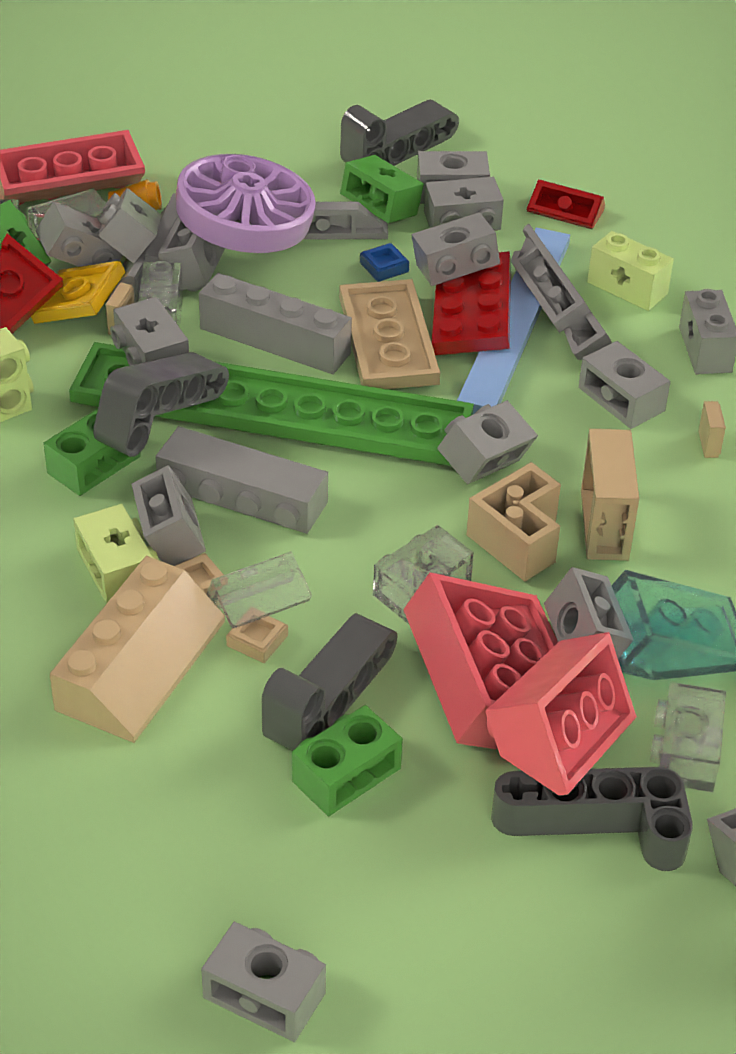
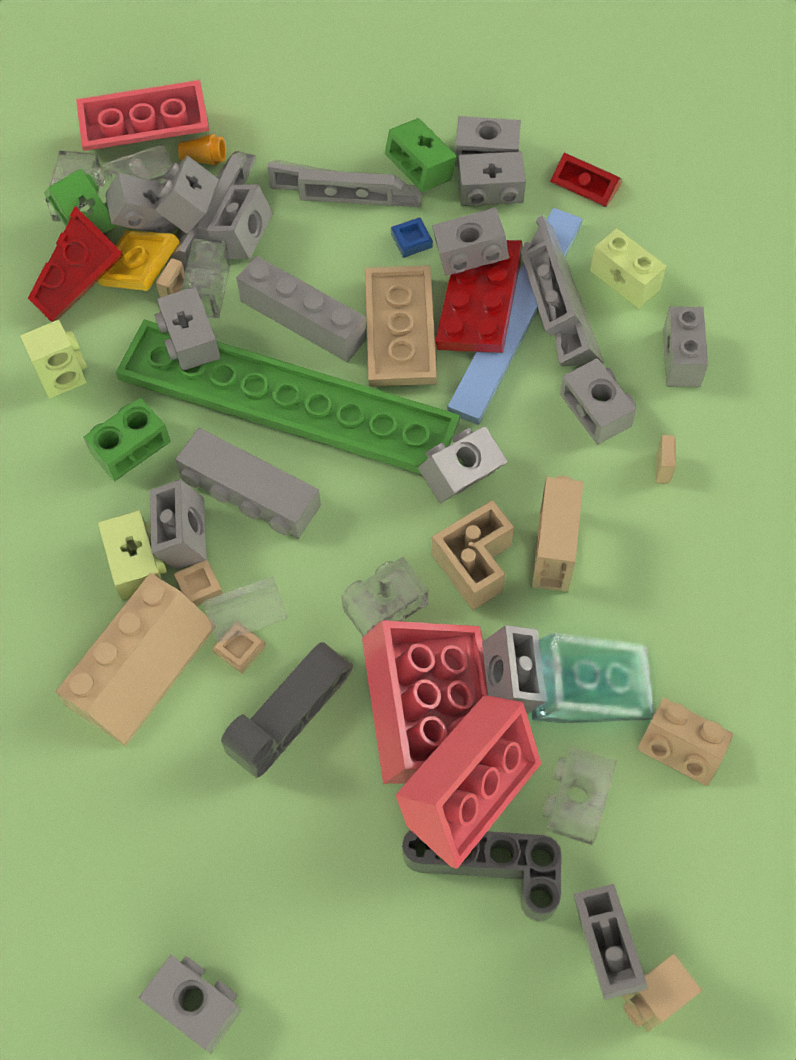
camera: 10 degrees right, 20 degrees up
dark grey beam [93,352,229,457] -> none
lavender piece [176,154,316,253] -> none
bright green brick [292,705,403,817] -> none
dark grey beam [340,99,459,166] -> none

